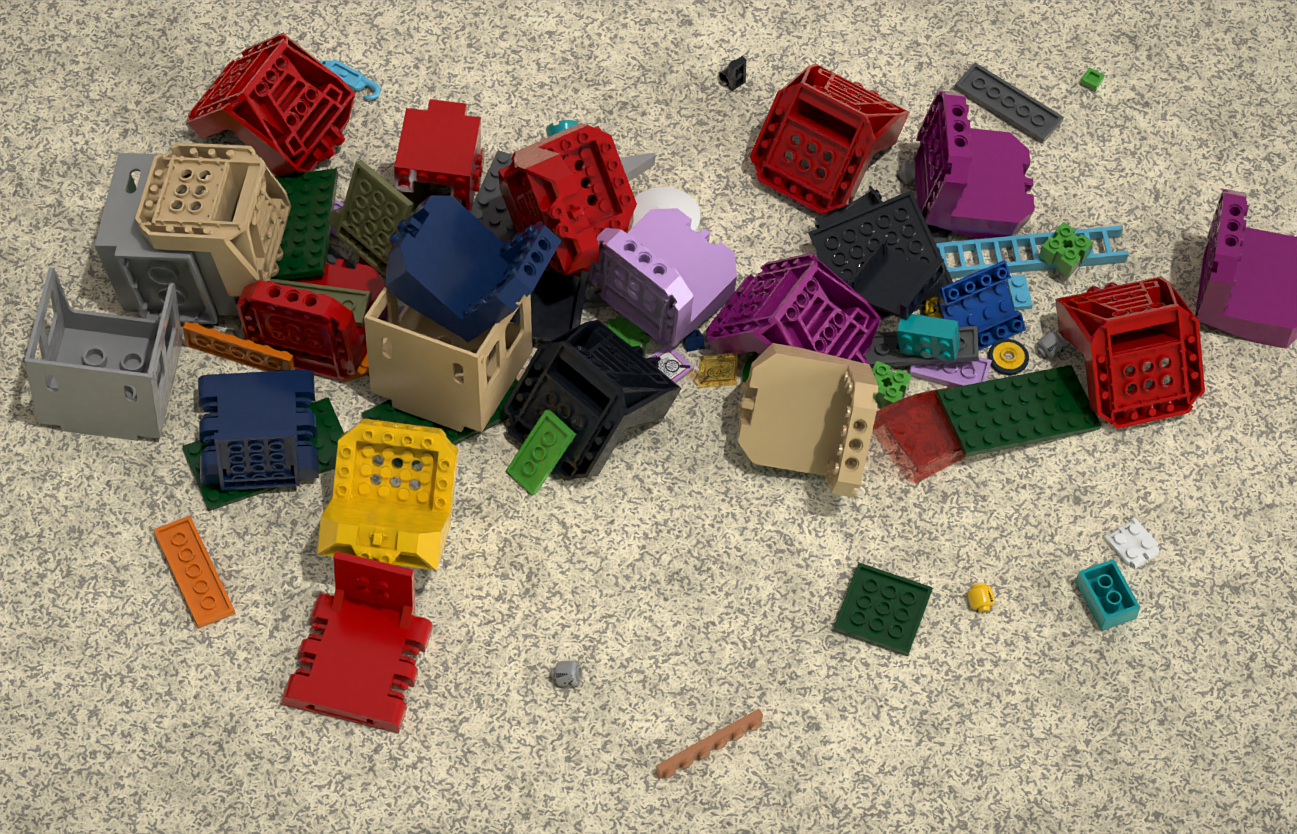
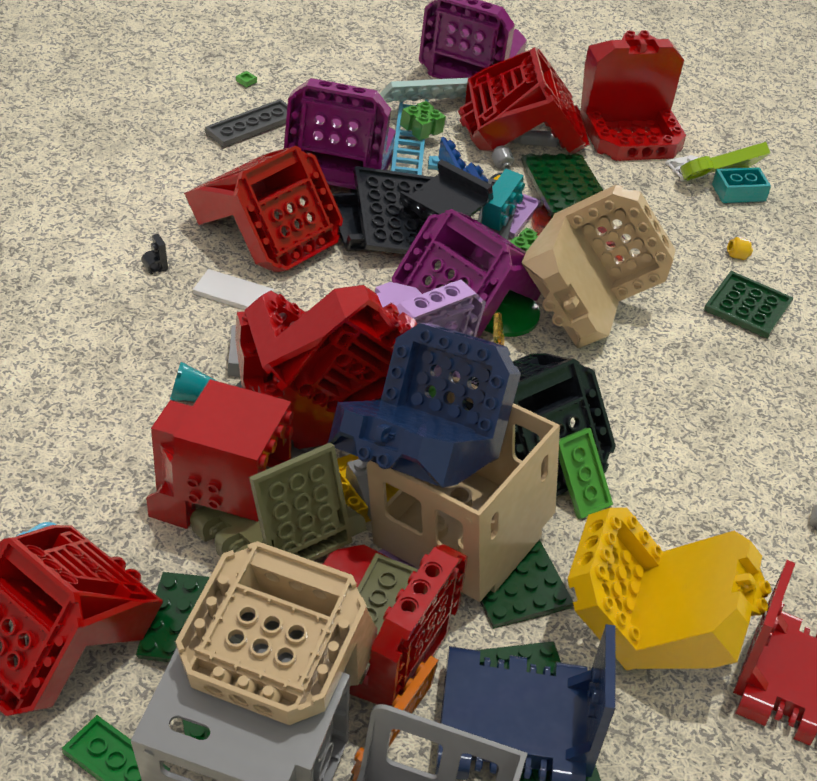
camera: 80 degrees left, 15 degrees down
none -> white tile [193,269,274,310]
none -> light aqua plate [380,78,468,103]
none -> red piece [580,30,686,161]
none -> lime piece [680,142,770,181]

